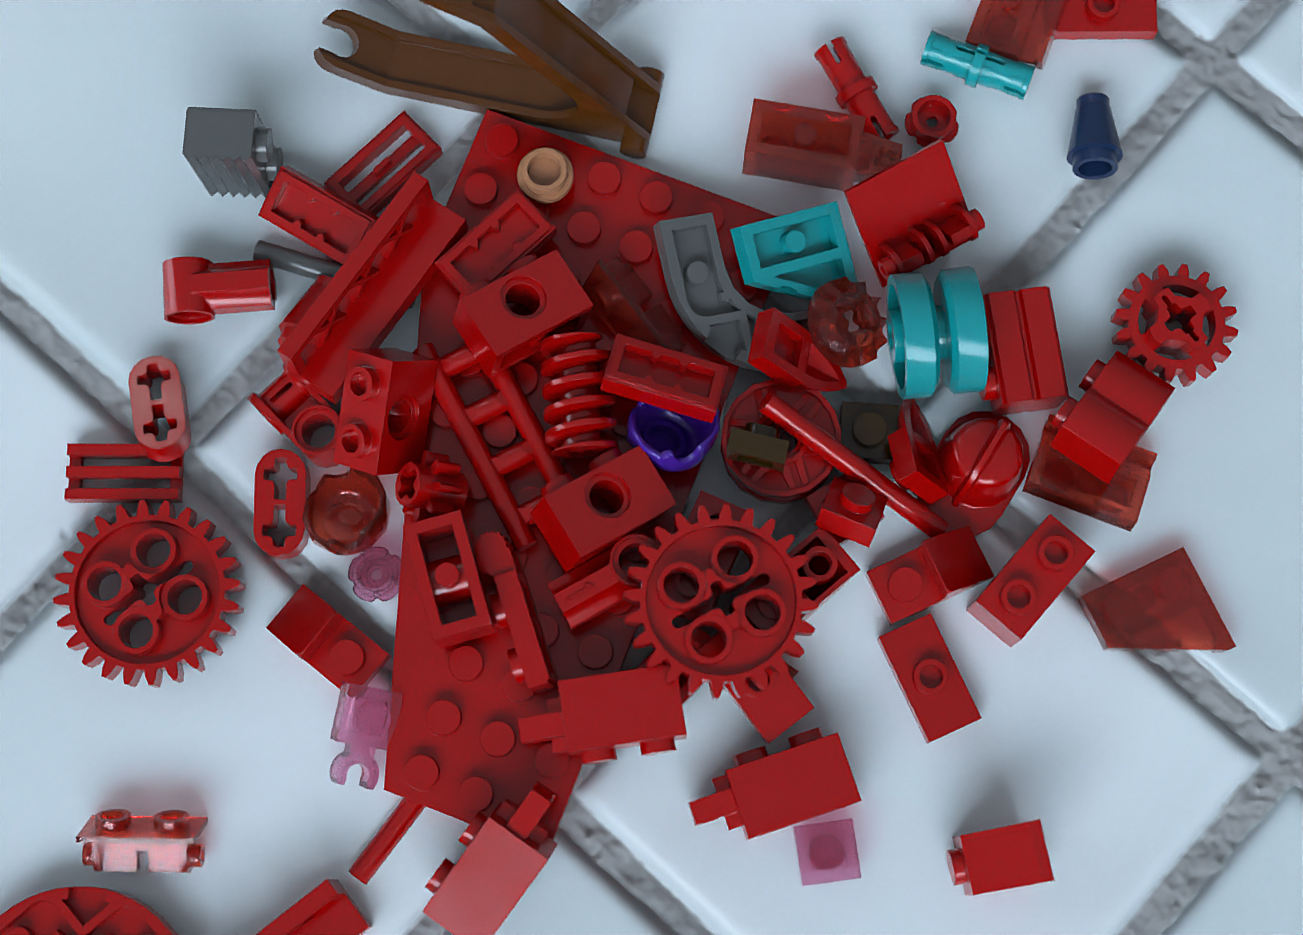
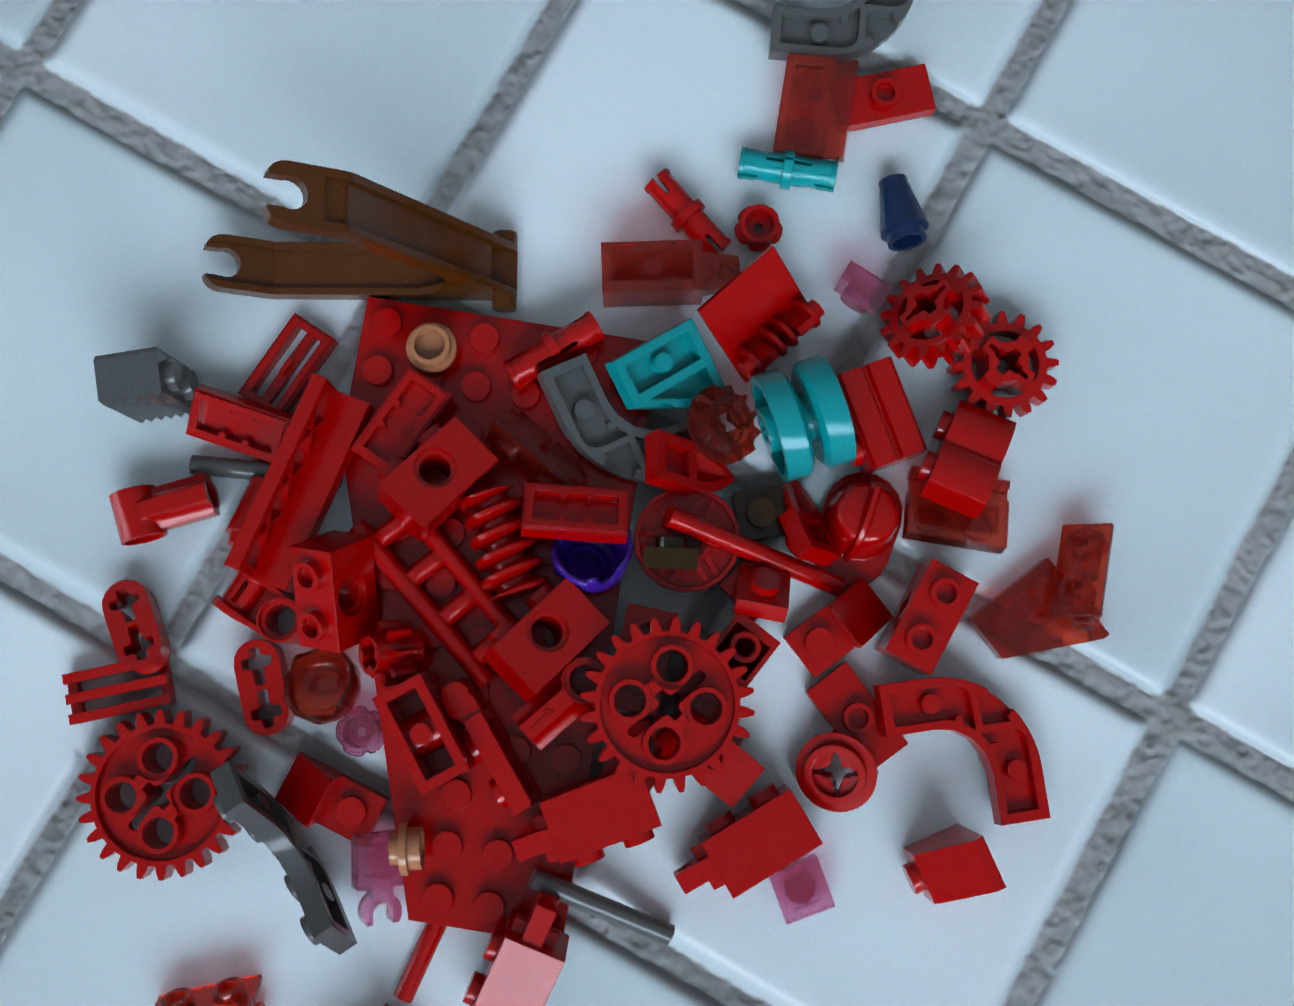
camera: 20 degrees left, 5 degrees up
none -> dark grey plate [210,761,357,955]
none -> nougat plate [388,821,425,876]
none -> red pin [502,311,605,390]
none -> dark grey bar [527,868,675,945]
none -> red gear [795,729,879,812]
none -> clear pink plate [834,261,893,316]
none -> red plate [873,677,1051,826]
none -> red gear [880,263,991,369]
none -> clear red hinge [1049,523,1114,630]

